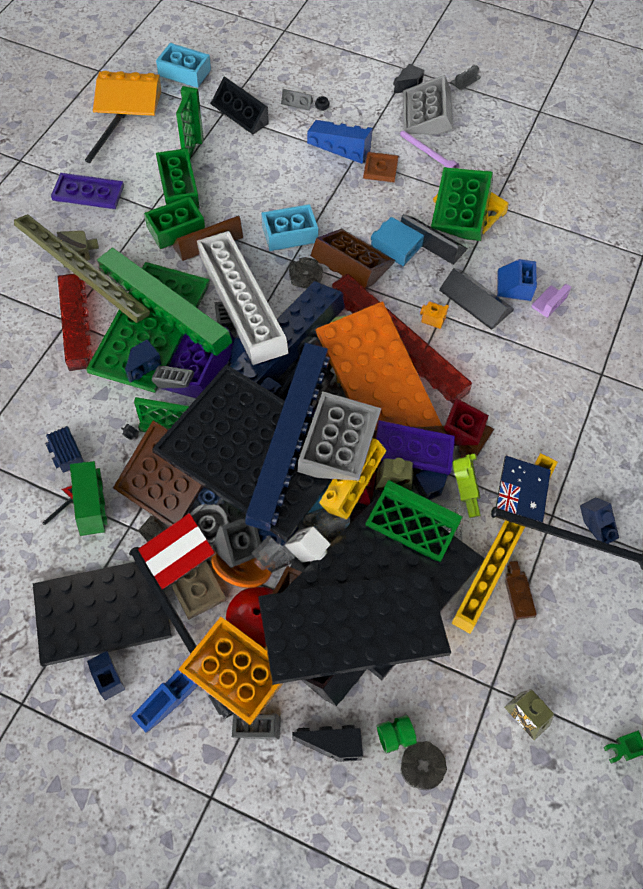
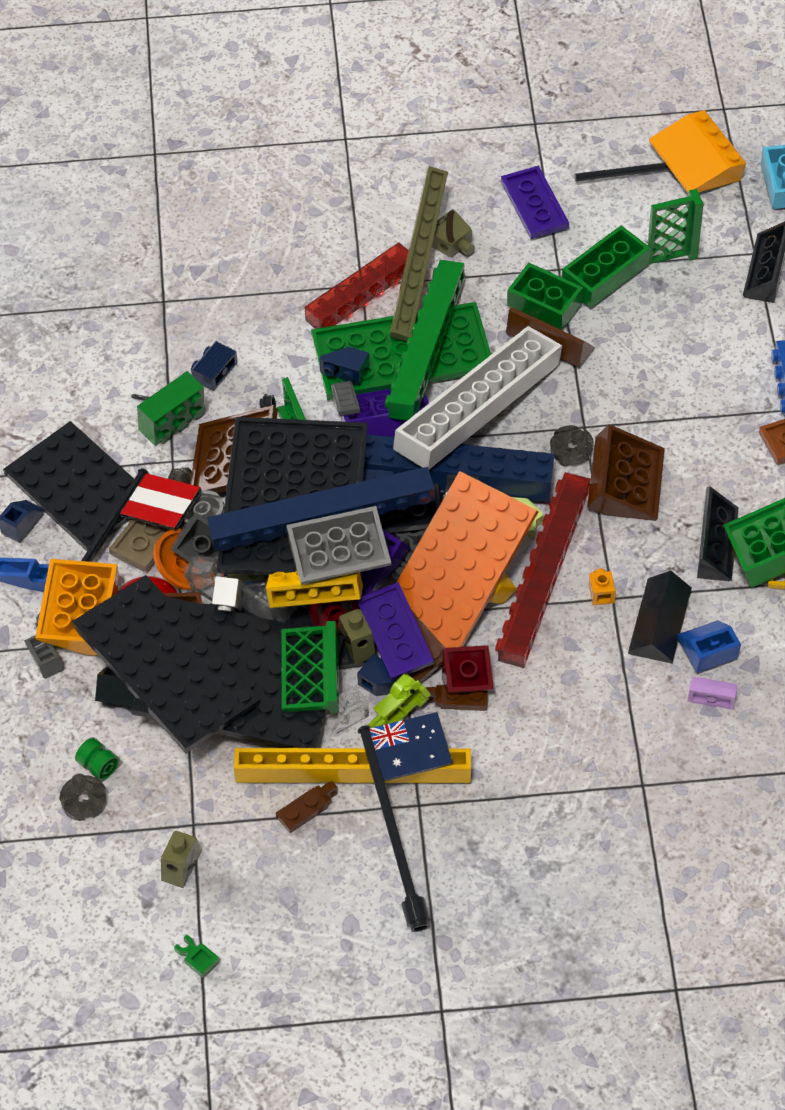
camera: 65 degrees right, 5 degrees down
medium azure brick [261,204,318,251] -> none
black slope [292,725,363,762] -> none
dark azure brick [371,217,424,267] -> none
dark blue slope [580,497,619,544] -> none

